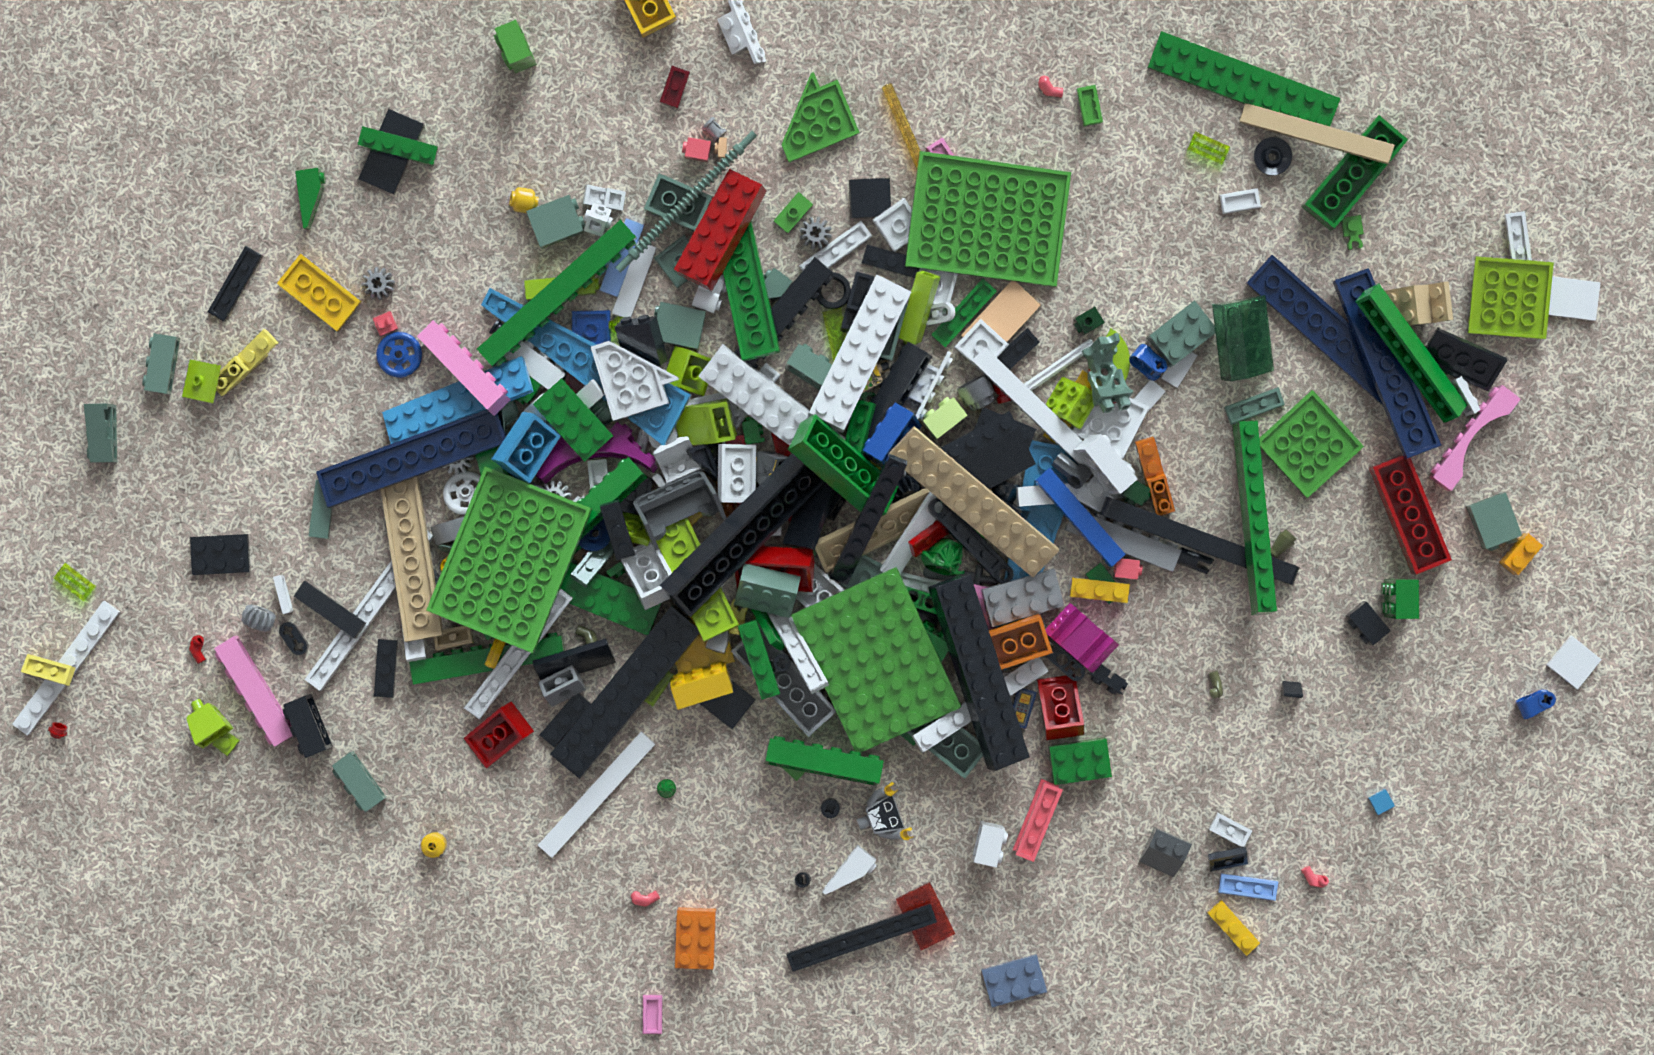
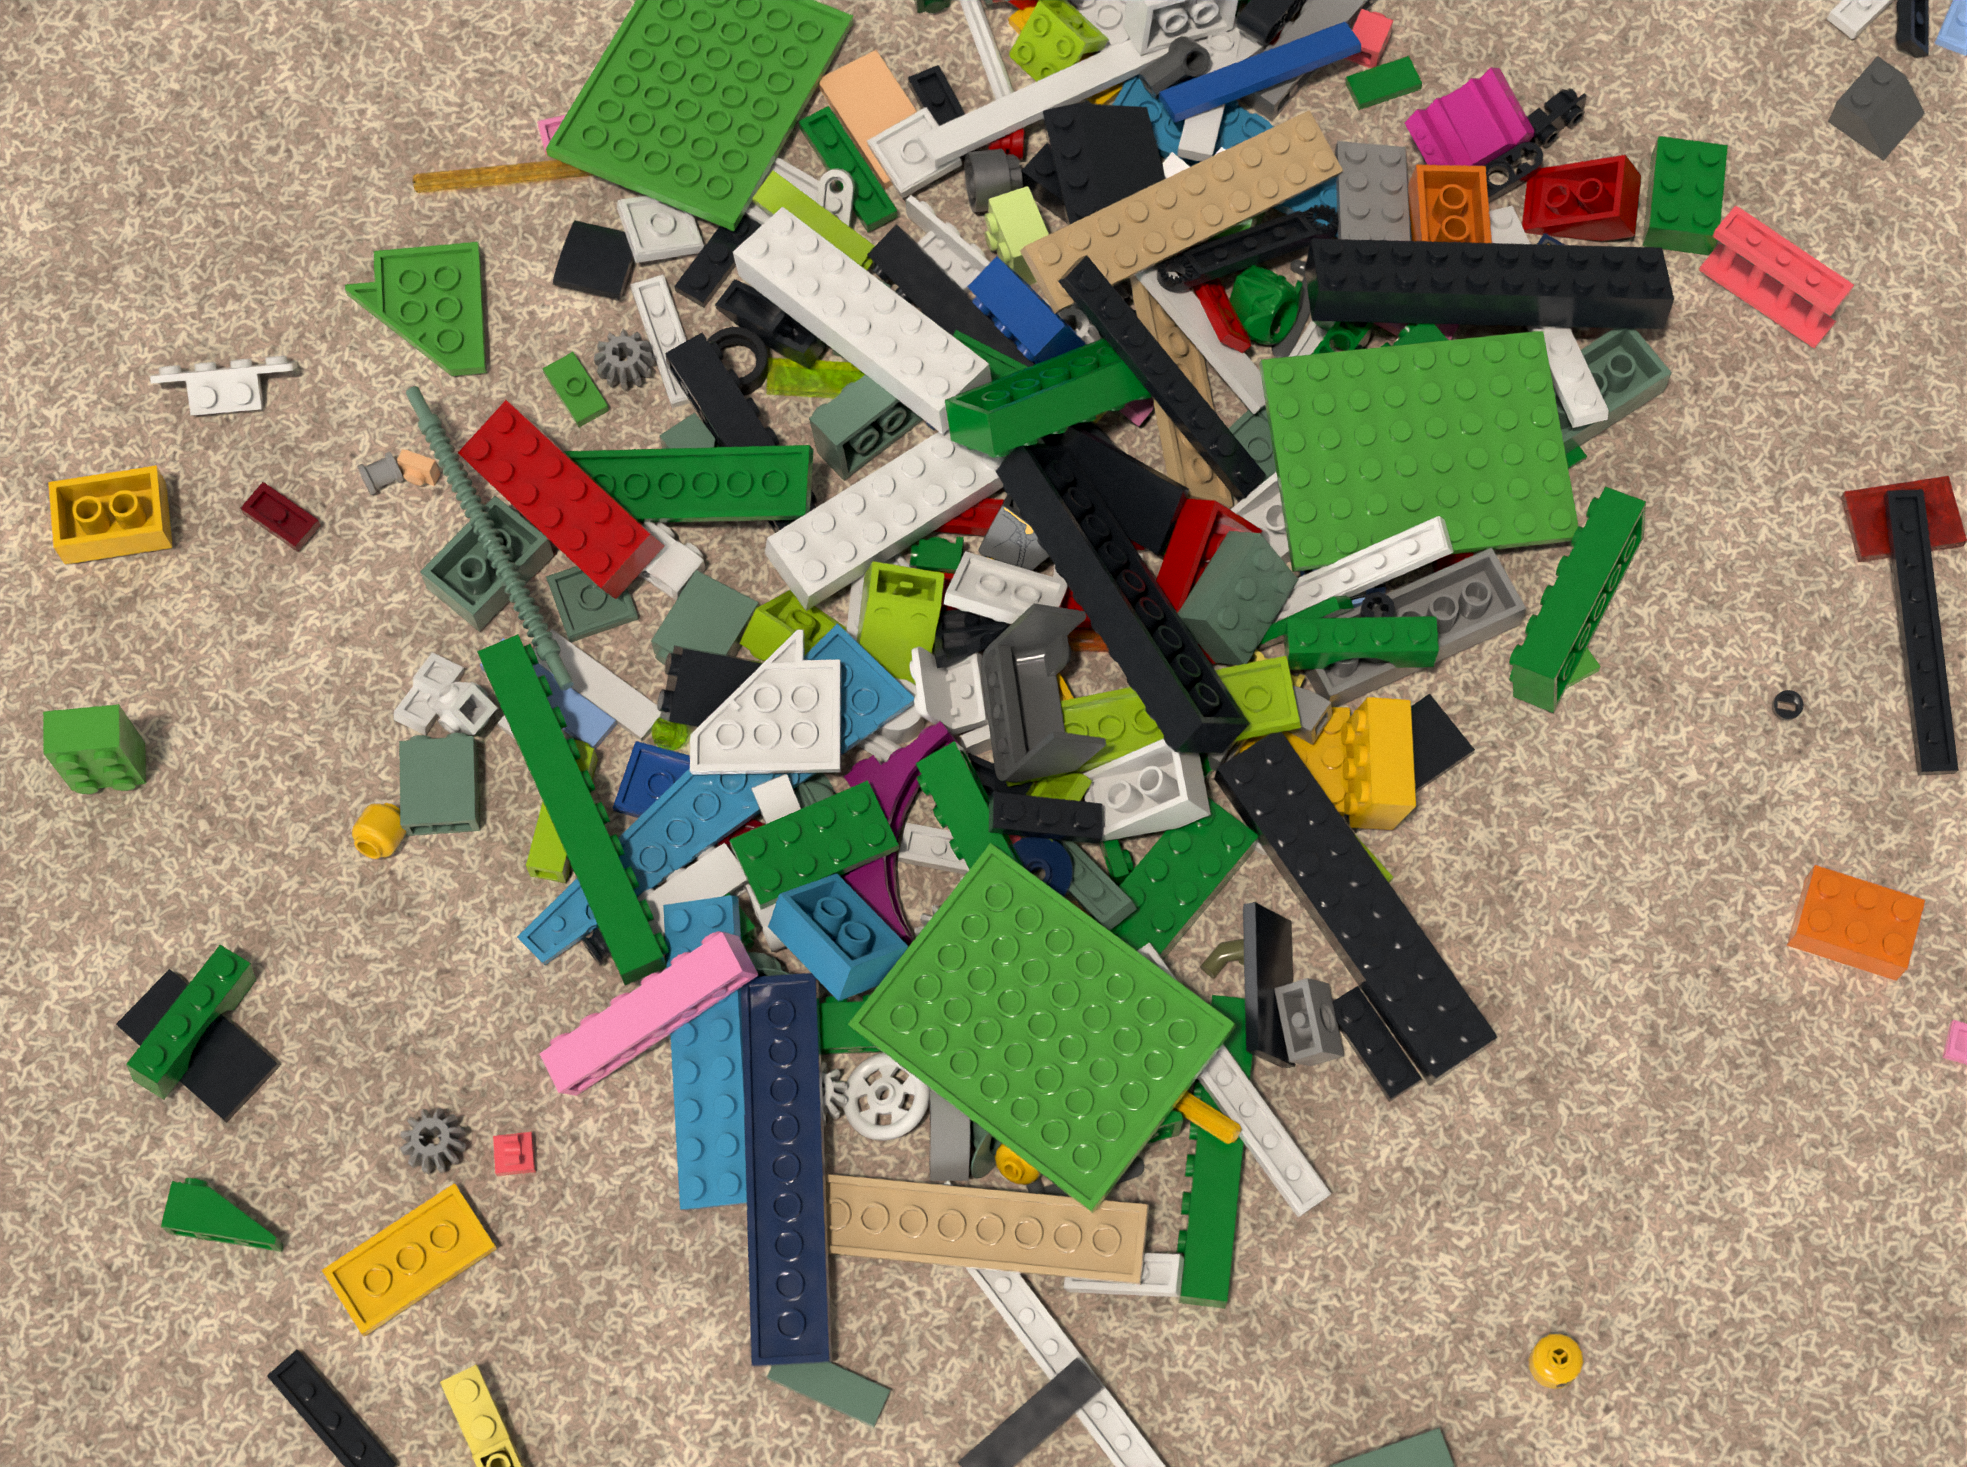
camera: 70 degrees left, 20 degrees down
black plate [374,639,398,698] -> none
blue plate [376,332,422,378] -> none
tan slope [433,625,474,651] -> none
red slope [463,701,534,769] -> none
white tile [538,731,655,858] -> none
coral arm [630,890,660,907] -> none
green plate [657,779,676,798] -> none
coral brick [682,137,712,162] -> none
black wheel [821,798,840,818] -> none
white slope [822,844,876,895] -> none
torso [857,782,914,841] -> none
white brick [972,821,1008,868] -> none
yellow plate [1070,578,1130,603] -> none

